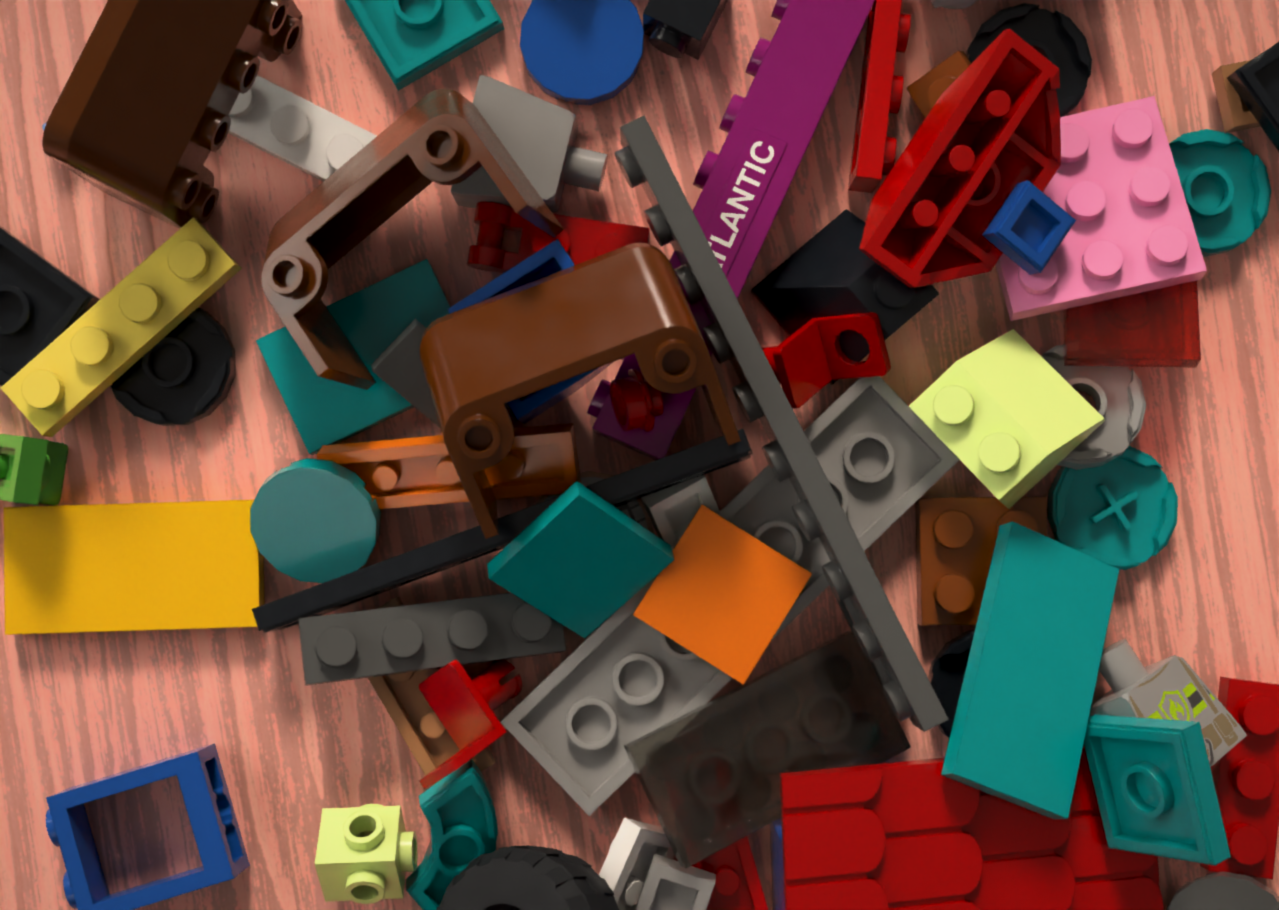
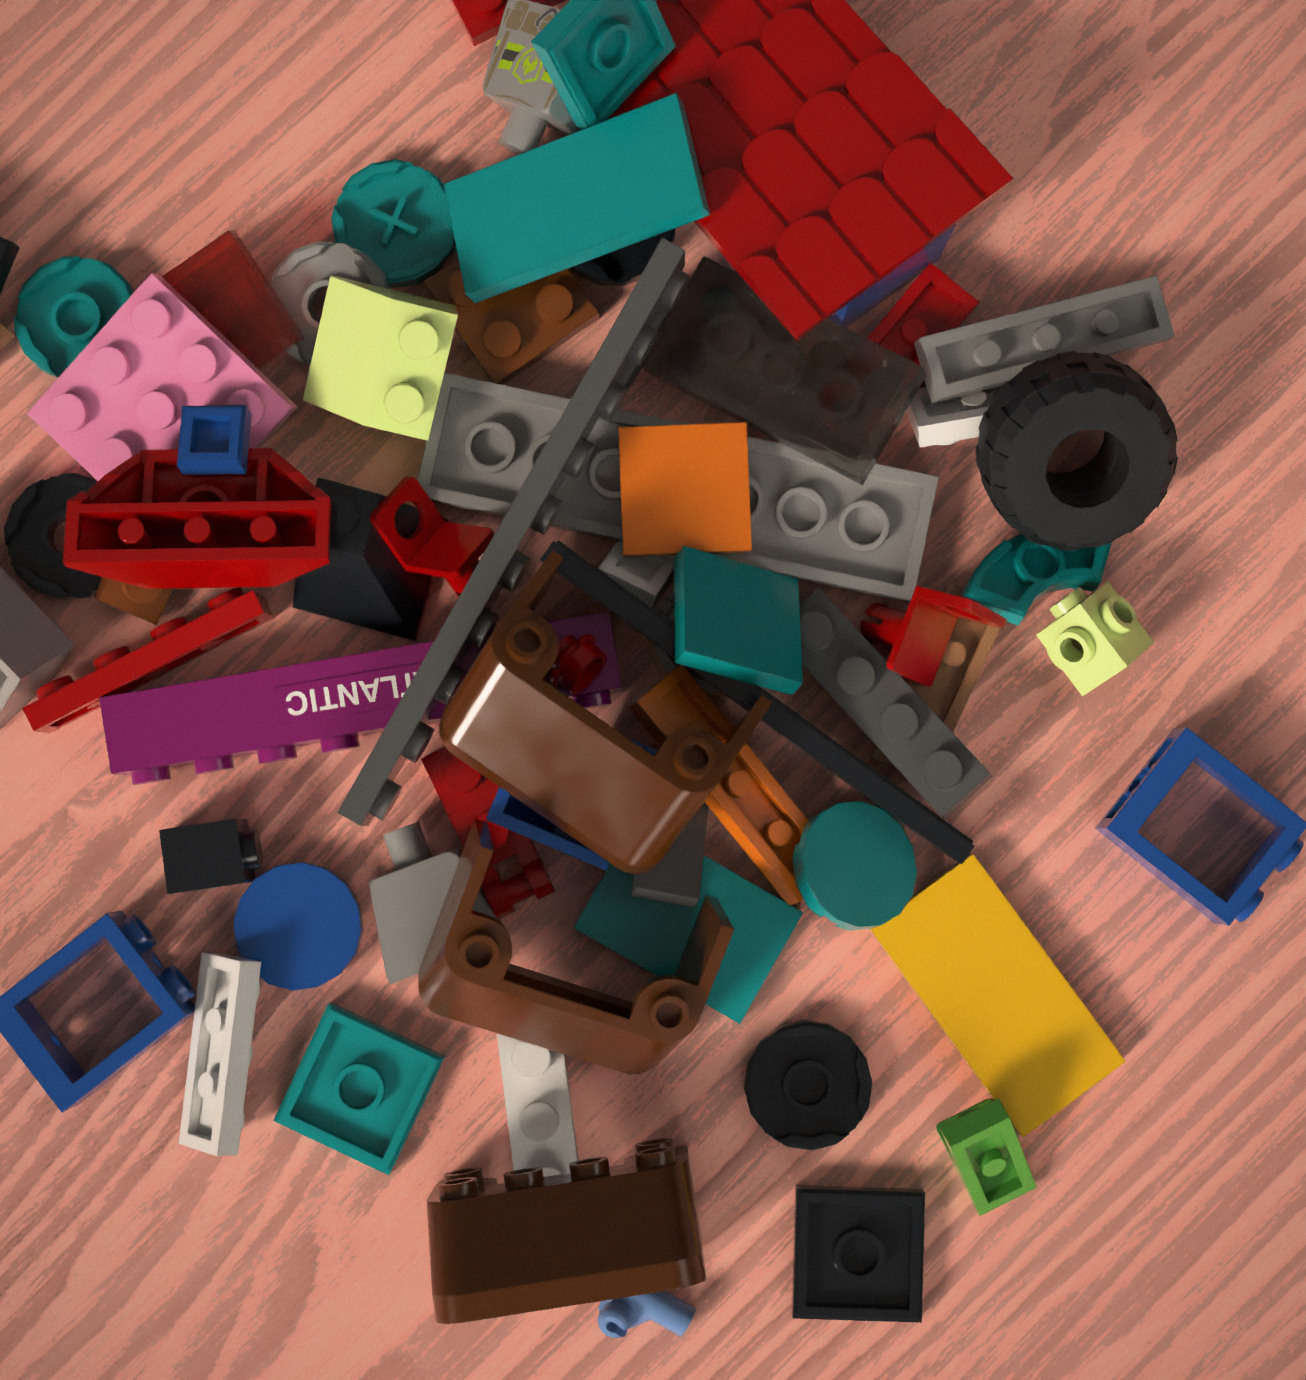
camera: 125 degrees left, 0 degrees up
light yellow plate [1,217,242,437] -> none

